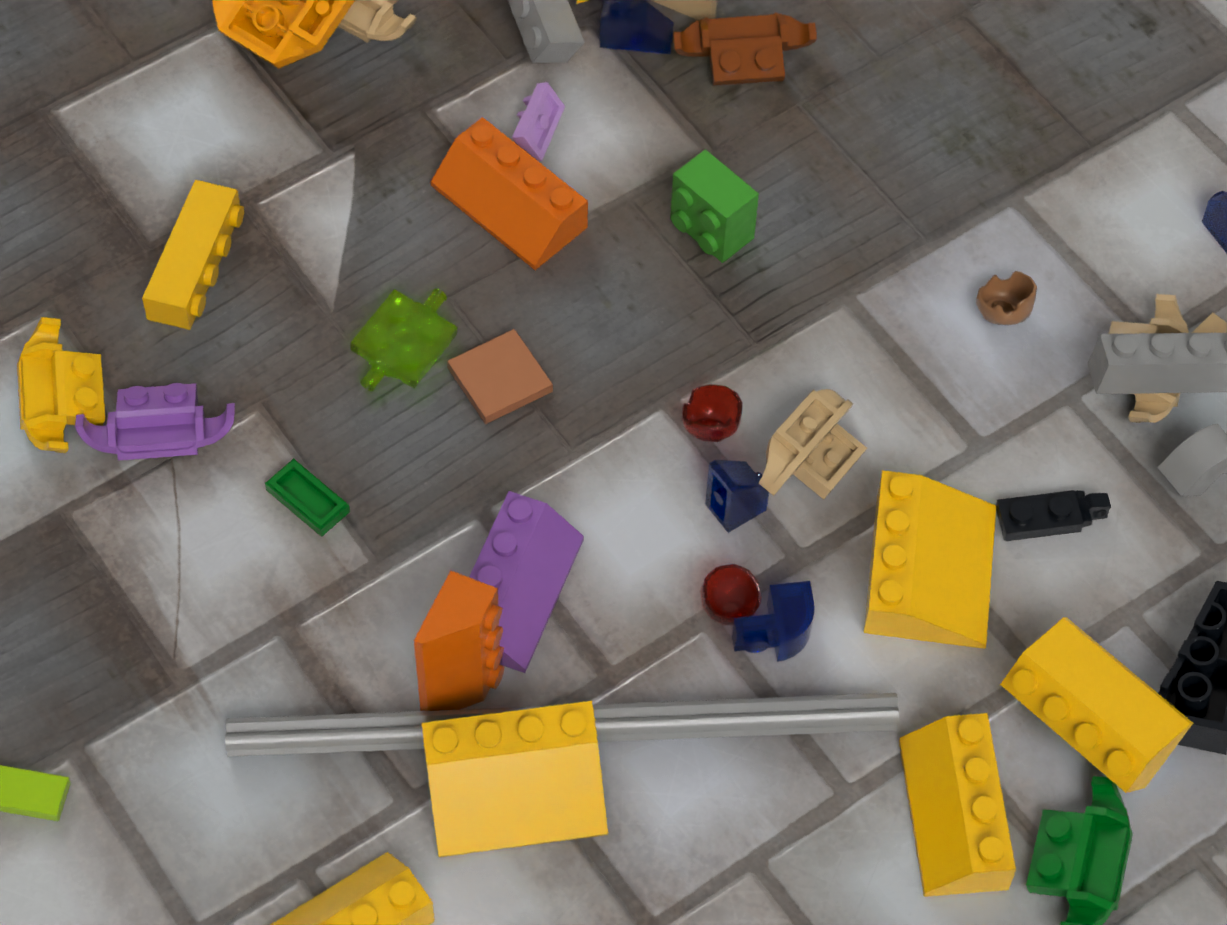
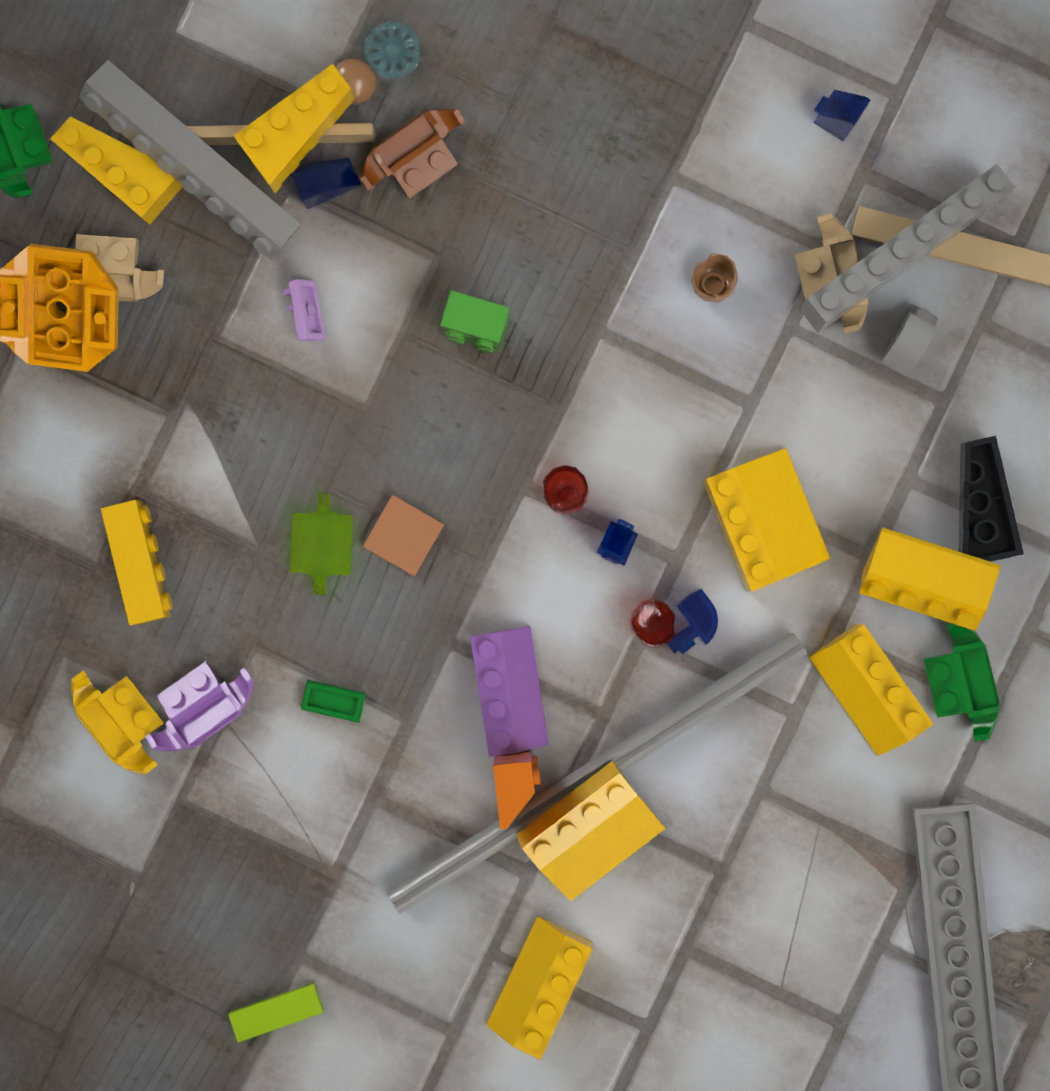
camera: 25 degrees left, 30 degrees up
orange slope [431,117,588,270] -> none
tan plate [758,389,867,499] -> none
black hinge [996,490,1111,541] -> none

